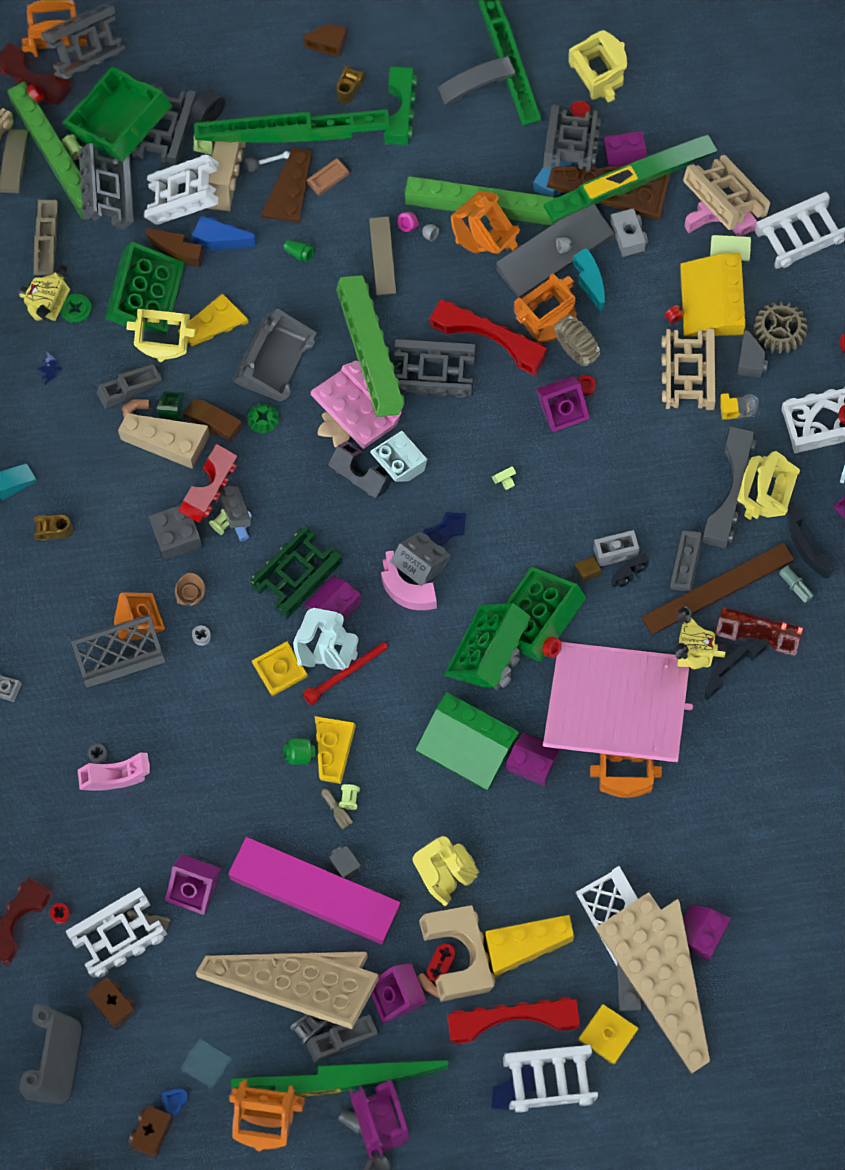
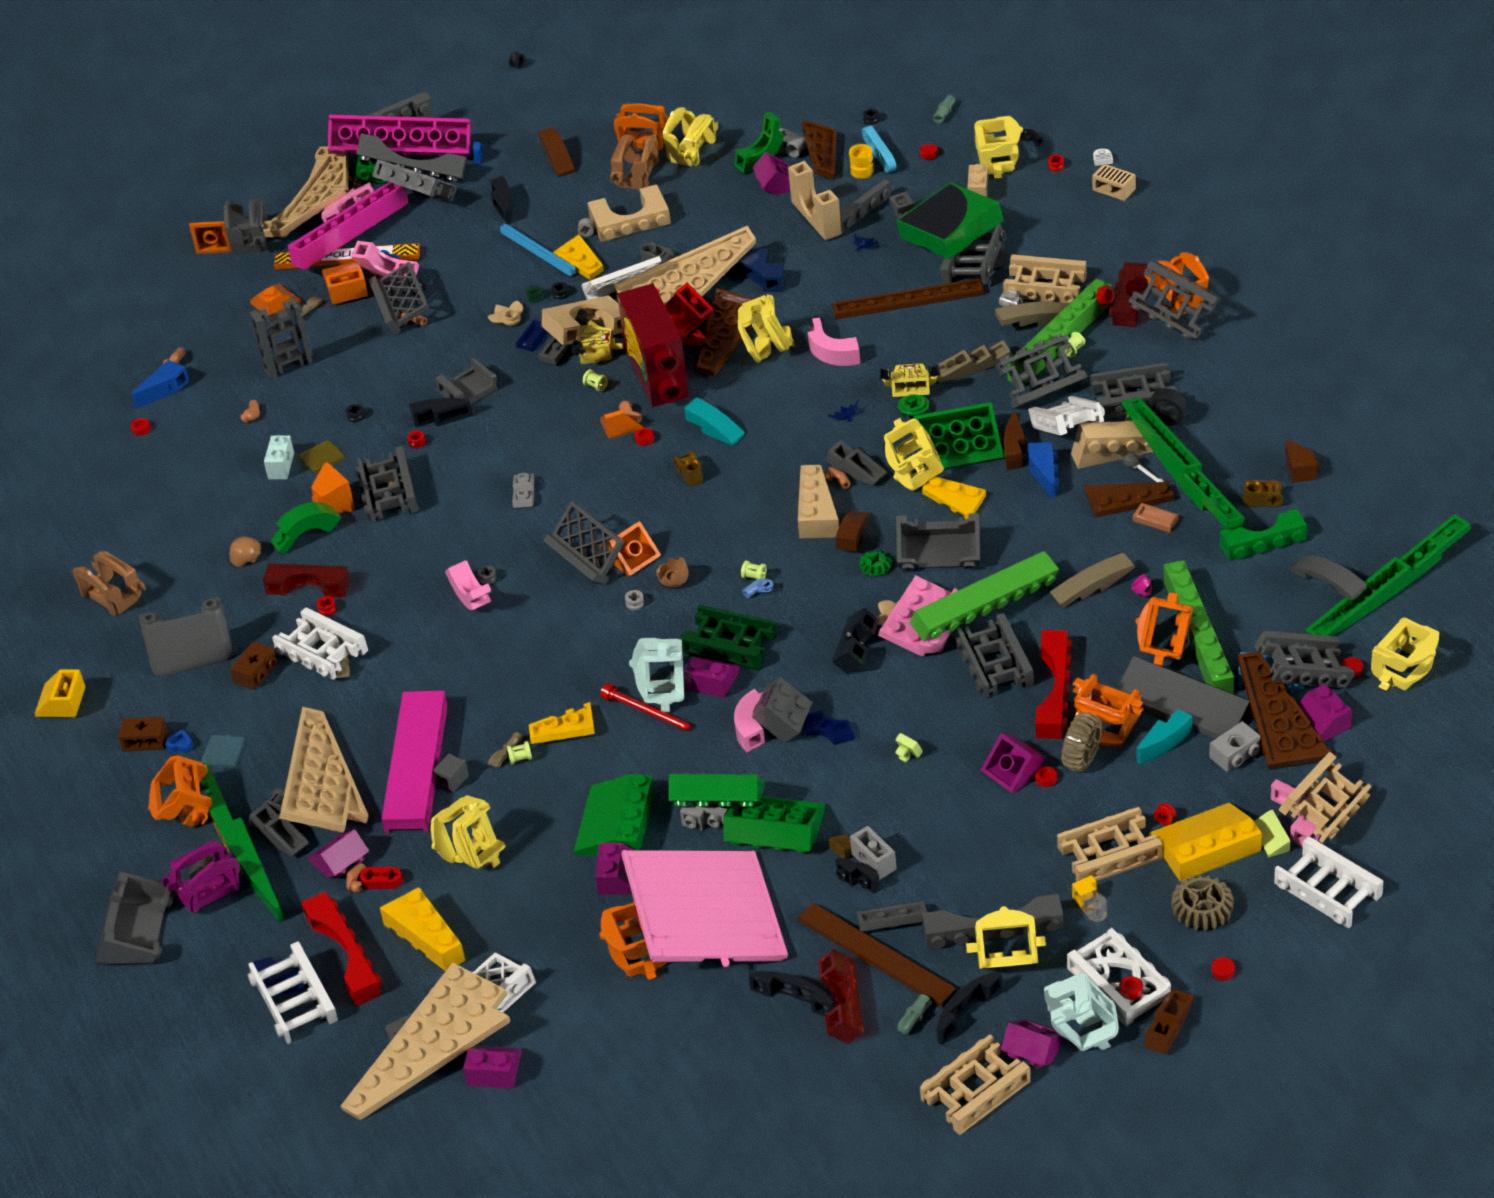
camera: 70 degrees right, 25 degrees down
green tile [63,67,172,163] -> none
dark grey brick [148,505,202,560] -> none
dark green slope [157,391,184,421] -> none
magenta slope [165,855,221,915] -> none
arch [178,444,237,523] -> none
dark grey plate [219,486,251,528] -> none
yellow plate [252,641,308,696] -> none
green head [283,738,315,765] -> none
green cone [284,240,314,262] -> none
light aqua slope [370,431,427,482] -> none
tan arch [419,905,495,1002] -> none
light grey hinge [422,224,439,241] -> none
red tile [542,636,562,658] -> none
green slope [543,135,717,223] -> none
light grey hinge [556,237,572,254] -> none
yellow plate [578,1004,638,1064] -> none
light yellow torso [674,606,726,670] -> none
dark grey slope [737,331,768,378] -> none

